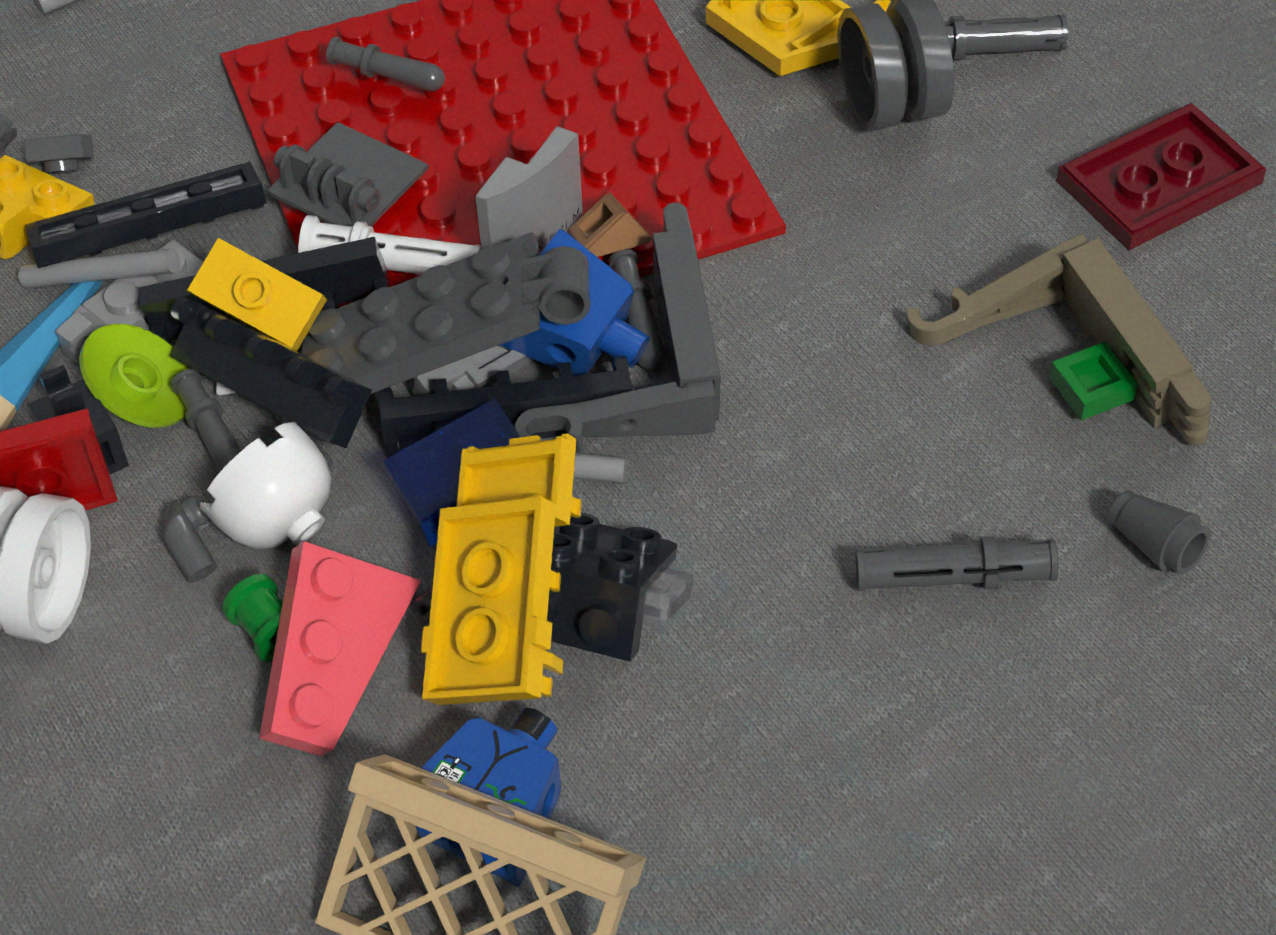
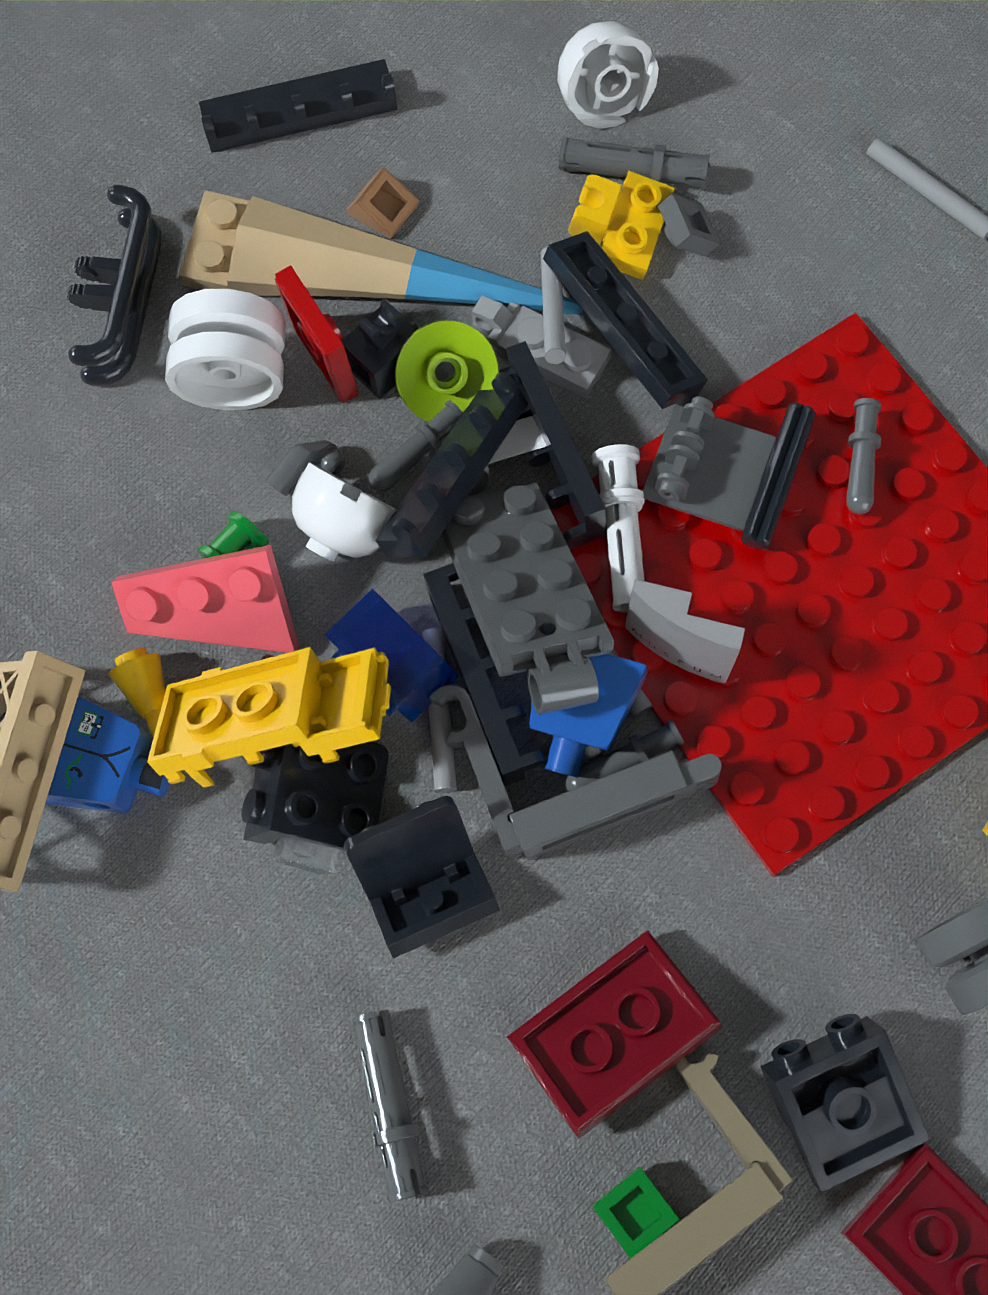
camera: 80 degrees right, 20 degrees up
yellow plate [187,238,327,351] -> none
medium nougat slope [568,192,652,257] -> none
none -> yellow cone [108,647,166,738]
none -> black bracket [344,796,500,959]
none -> dark red tile [507,930,723,1139]
none -> black axle [741,402,816,550]
none -> black plate [760,1014,930,1192]

